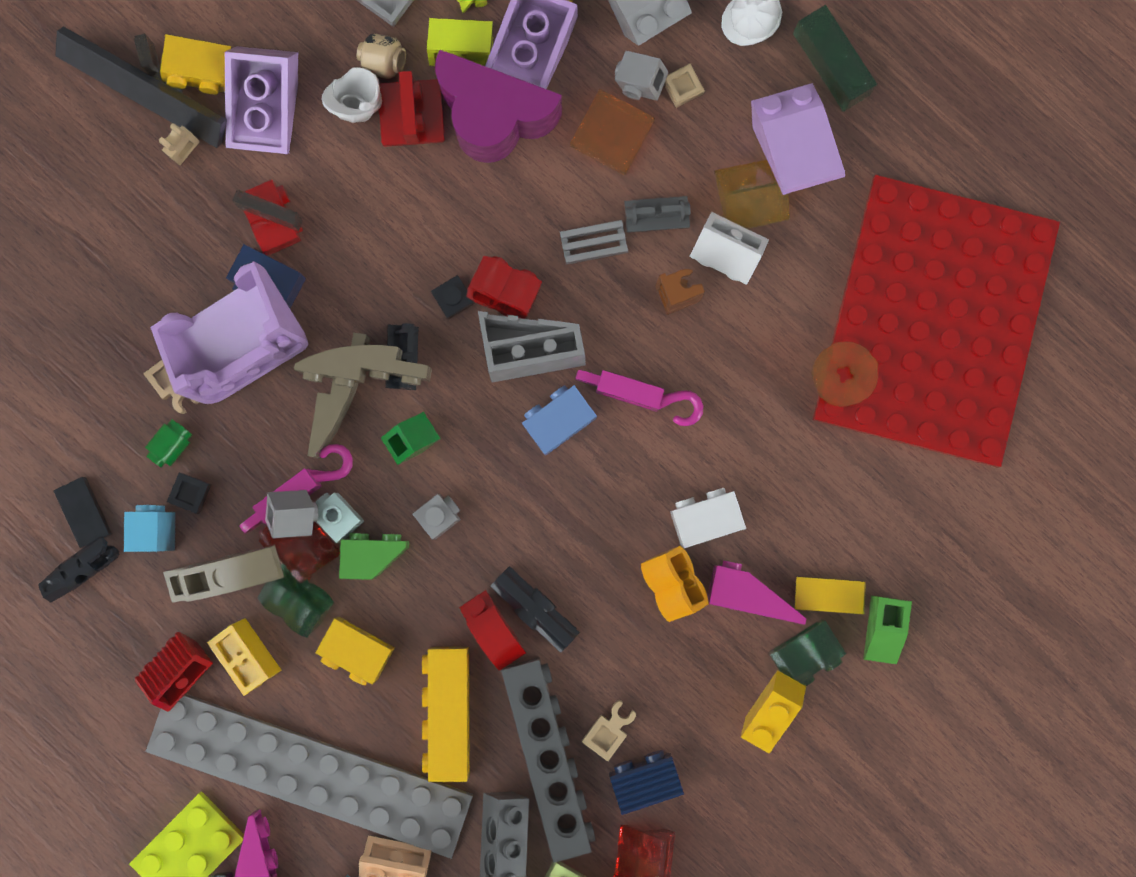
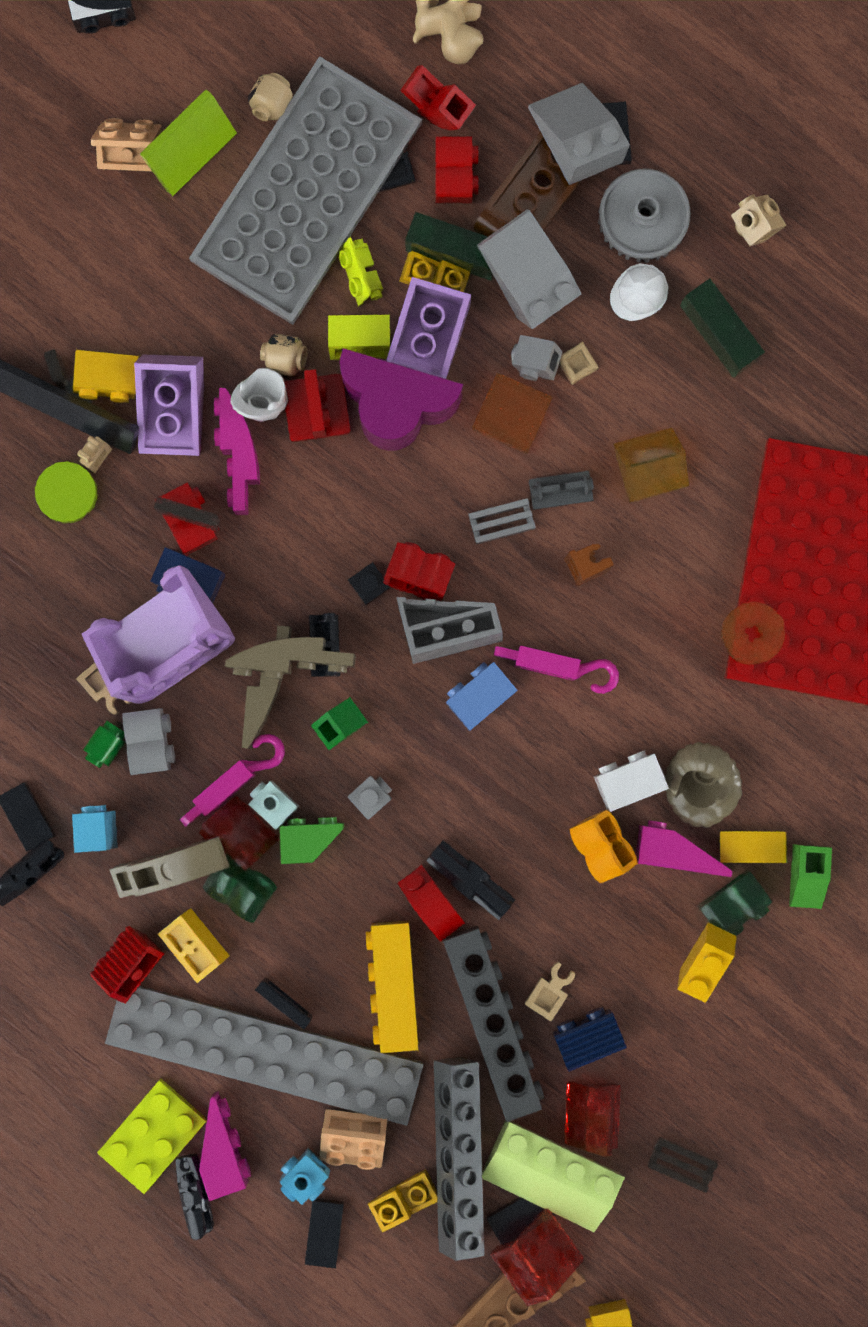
camera: 10 degrees left, 0 degrees up
black plate [167,472,212,514] -> none
light grey brick [265,490,318,538] -> none
yellow brick [315,617,395,686] -> none
white brick [689,212,769,285] -> none
lavender slope [751,83,845,195] -> none
none -> lime tile [35,461,98,524]
none -> light grey brick [122,708,175,775]
none -> dark pink slope [214,388,260,515]
none -> black tile [255,978,313,1030]
none -> dark tan piece [664,742,742,828]

